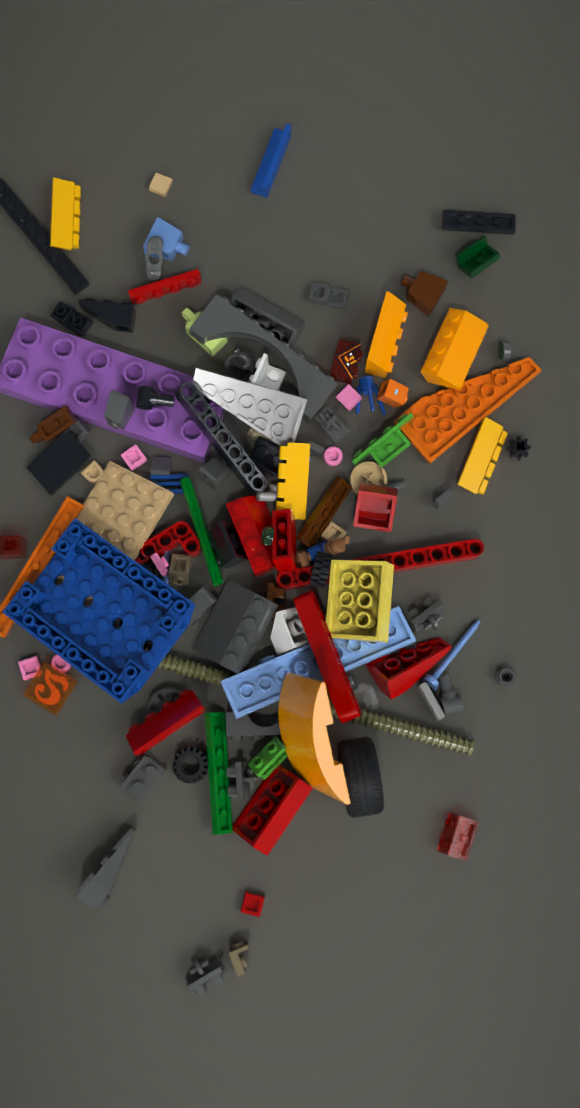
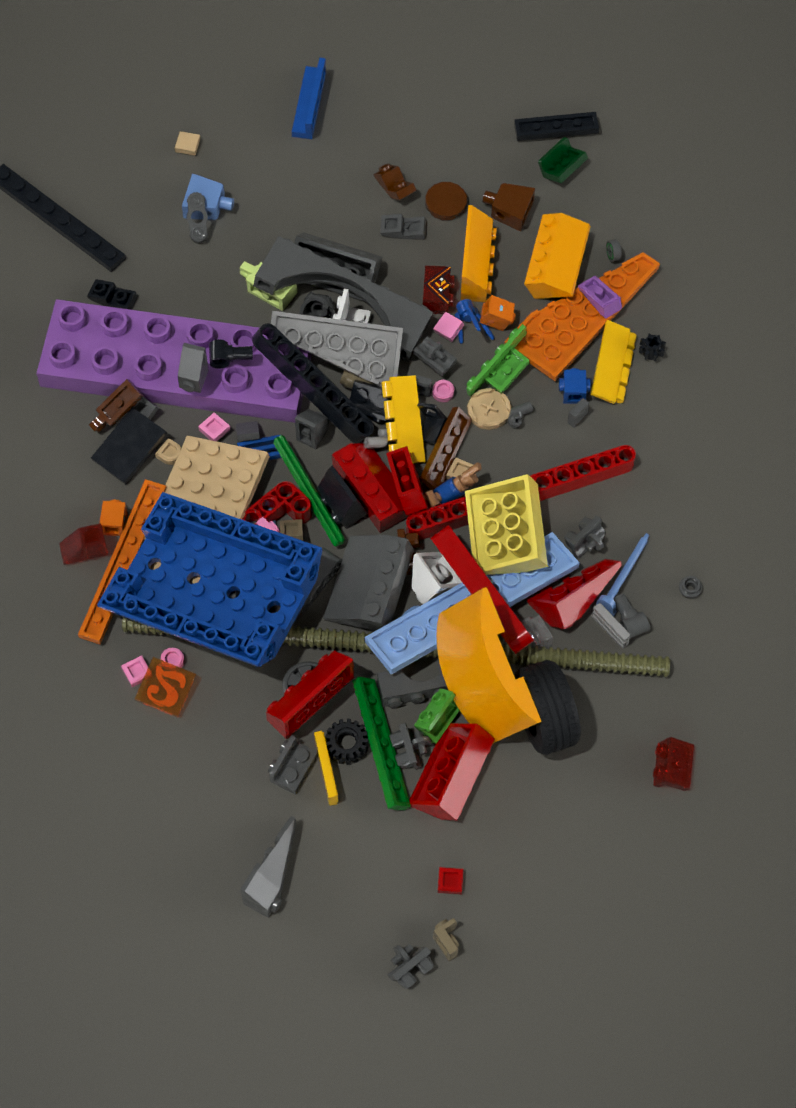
camera: 10 degrees left, 15 degrees down
yellow windscreen [50,177,81,250] -> none
black slope [78,298,136,333] -> none
red plate [128,269,202,305] -> none
clear green tile [261,526,274,546] -> none
black tyre [309,551,332,589] -> none
red piece [353,483,398,532] -> none
none -> orange brick [99,499,128,536]
none -> yellow tile [314,731,338,806]
none -> reddish brown slope [373,164,417,200]
none -> black bracket [417,403,447,444]
none -> reddish brown tile [425,182,467,220]
none -> blue brick [559,368,590,404]
none -> medium lavender slope [578,276,622,318]

